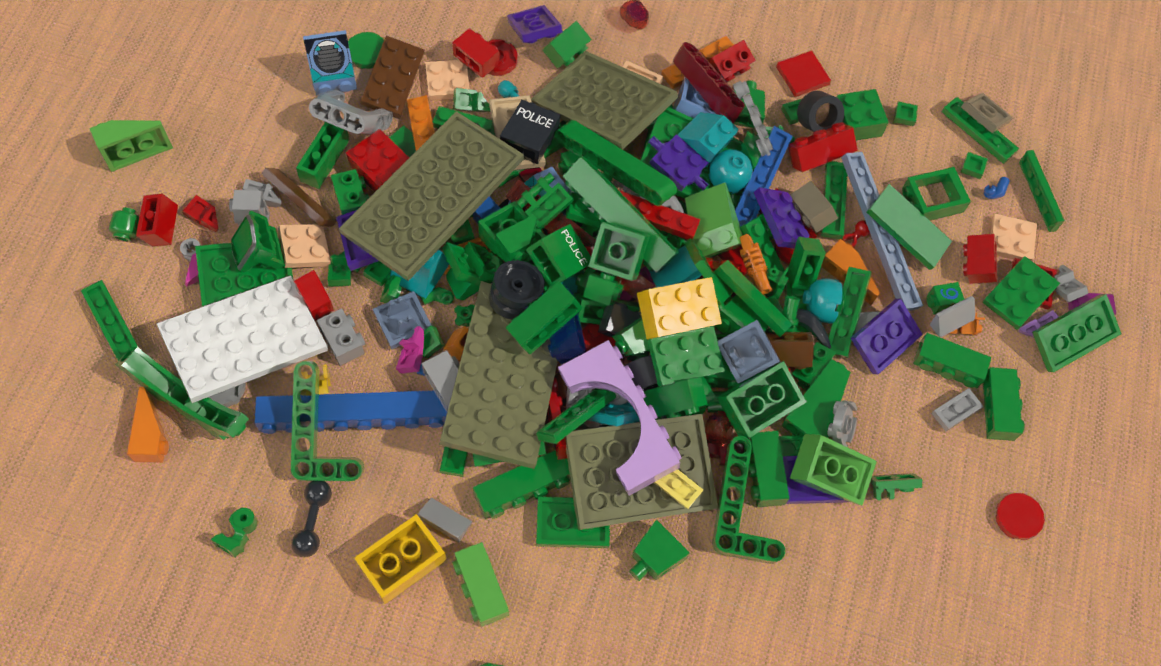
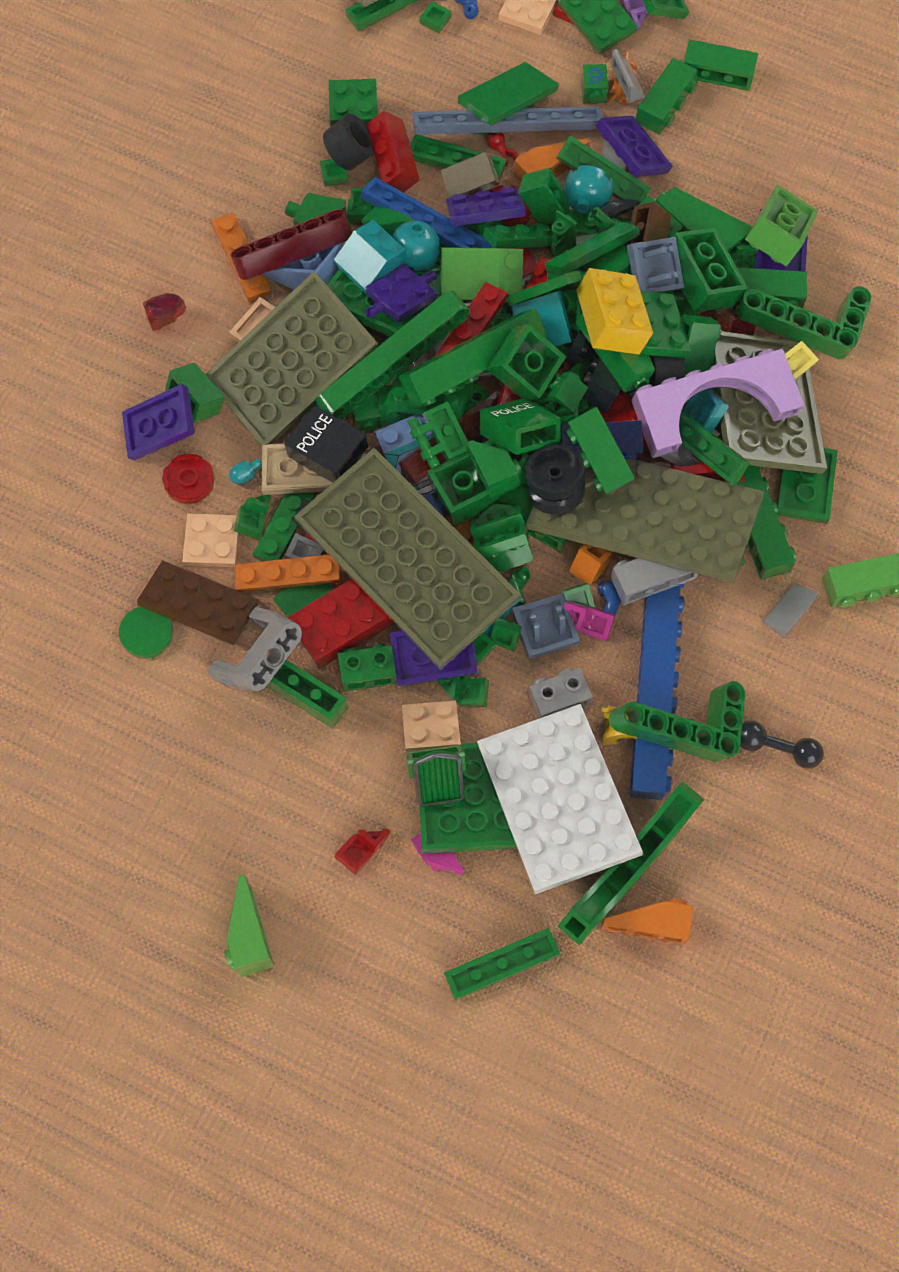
camera: 75 degrees left, 5 degrees up
green head [108,207,140,242] -> none
red brick [136,193,178,247] -> none
light grey bush [180,238,201,261] -> none
green leg [211,508,258,558] -> none
light grey brick [229,189,270,225] -> none
light grey slope [242,179,281,207] -> none
reddish brown tile [262,167,337,227] -> none
red slope [294,270,334,321] -> none
slope [303,30,357,95] -> none
yellow brick [354,514,447,604] -> none
green tile [439,446,468,477] -> none
red brick [452,28,500,78] -> none
green plate [454,304,475,327] -> none
green torso [629,520,690,581] -> none
red brick [708,40,756,83] -> none
light grey plant [733,81,773,156] -> none
orange hinge [739,234,772,295] -> none
red tile [776,50,831,97] -> none
light grey plate [828,400,857,447] -> none
green plate [870,473,923,501] -> none
green plate [894,101,918,127] -> none
green window [902,167,971,221] -> none
light grey plate [931,388,983,432] -> none
red brick [963,234,997,284] -> none
red tile [995,493,1045,540] -> none

